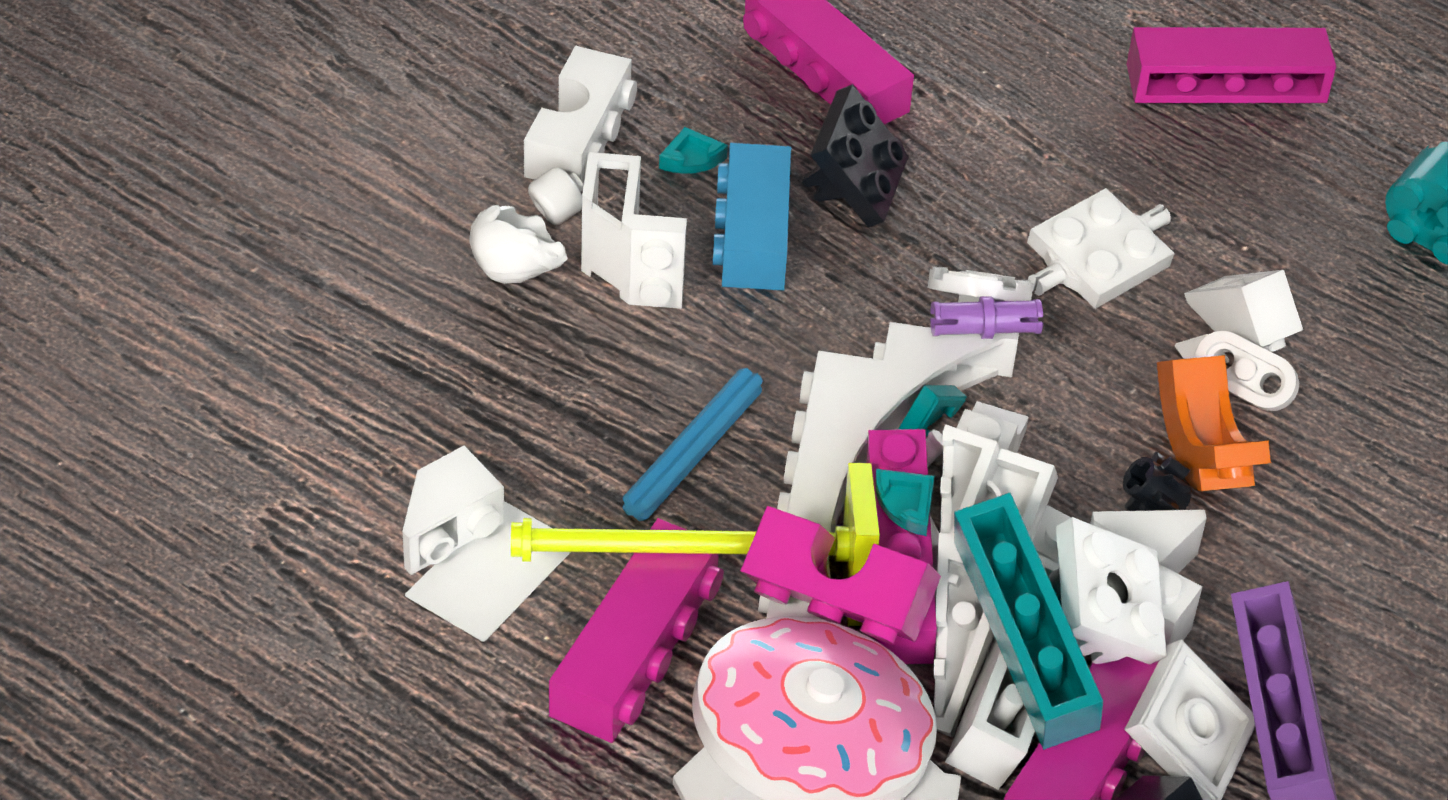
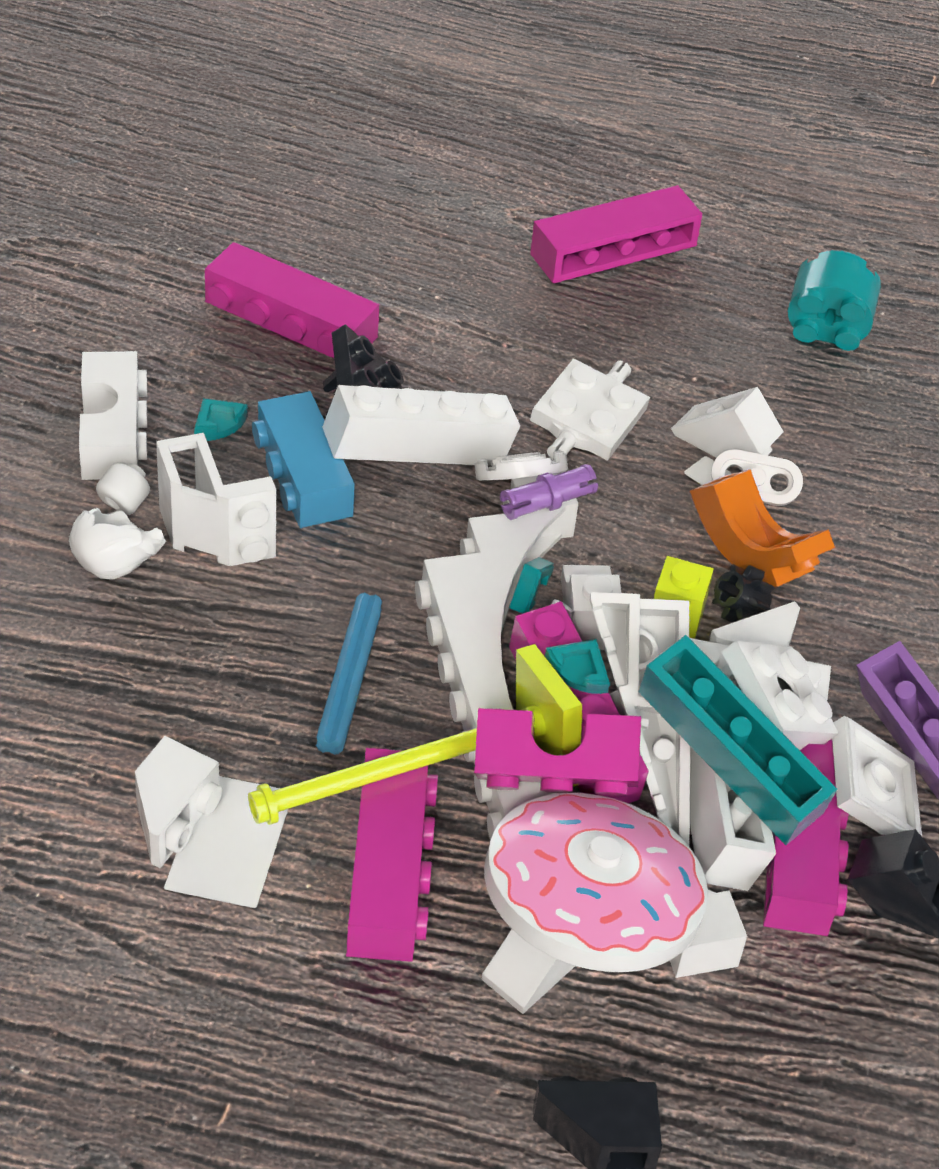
camera: 25 degrees left, 0 degrees up
none -> white brick [322,385,520,466]
none -> neon yellow brick [654,556,714,639]

